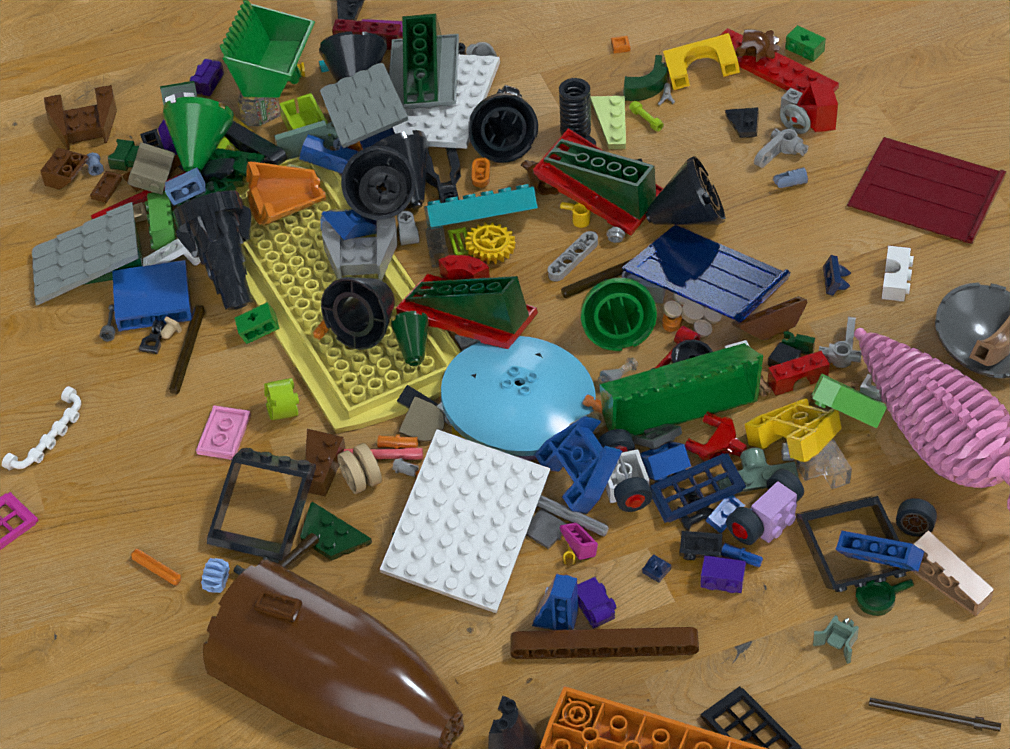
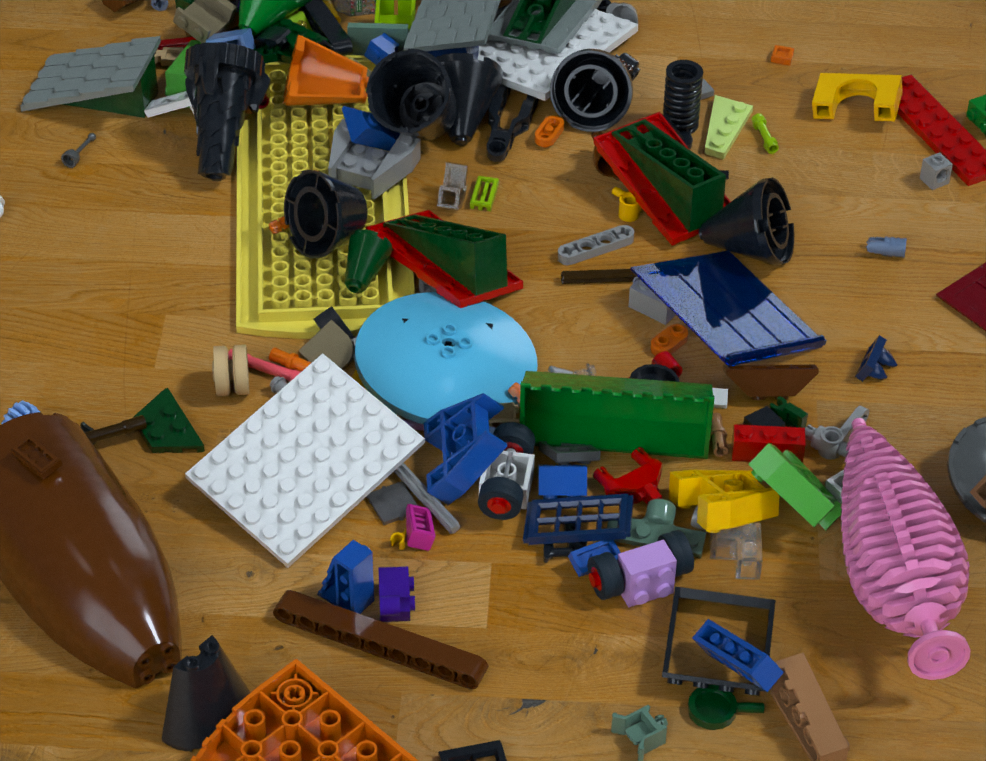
camera: 20 degrees right, 5 degrees down
reddish brown plate [90,171,123,203] -> none
blue brick [112,260,192,331] -> none
black piece [139,320,164,354] -> none
tan piece [161,317,182,339] -> none
dark brown axle [169,305,205,394] -> none
bright pink tile [196,406,251,460] -> none
black window [207,448,316,561] -> none
green brick [234,302,280,344] -> none
lime brick [264,378,299,420] -> none
reddish brown wedge [305,429,346,497] -> none
light grey piece [397,211,419,246] -> none
teal brick [424,184,538,228] -> none
red brick [439,255,490,280] -> none
yellow gear [465,222,516,264] -> none
green cone [580,278,657,351] -> none
light grey plate [607,227,625,243] -> none
dark green arch [623,55,668,101] -> none
dark blue tile [642,555,671,583] -> none
light grey bar [658,83,675,106] -> none
tan piece [663,287,722,337] -> none
black bracket [679,531,723,561] -> none
dark purple brick [700,556,746,593] -> none
blue axle [721,543,763,567] -> none
black wing [725,107,759,138] -> none
reddish brown piece [736,29,780,62] -> none
light grey piece [754,129,809,168] -> none
red piece [780,81,838,134] -> none
white arch [882,246,914,302] -> none
black wheel [896,498,937,537] -> none

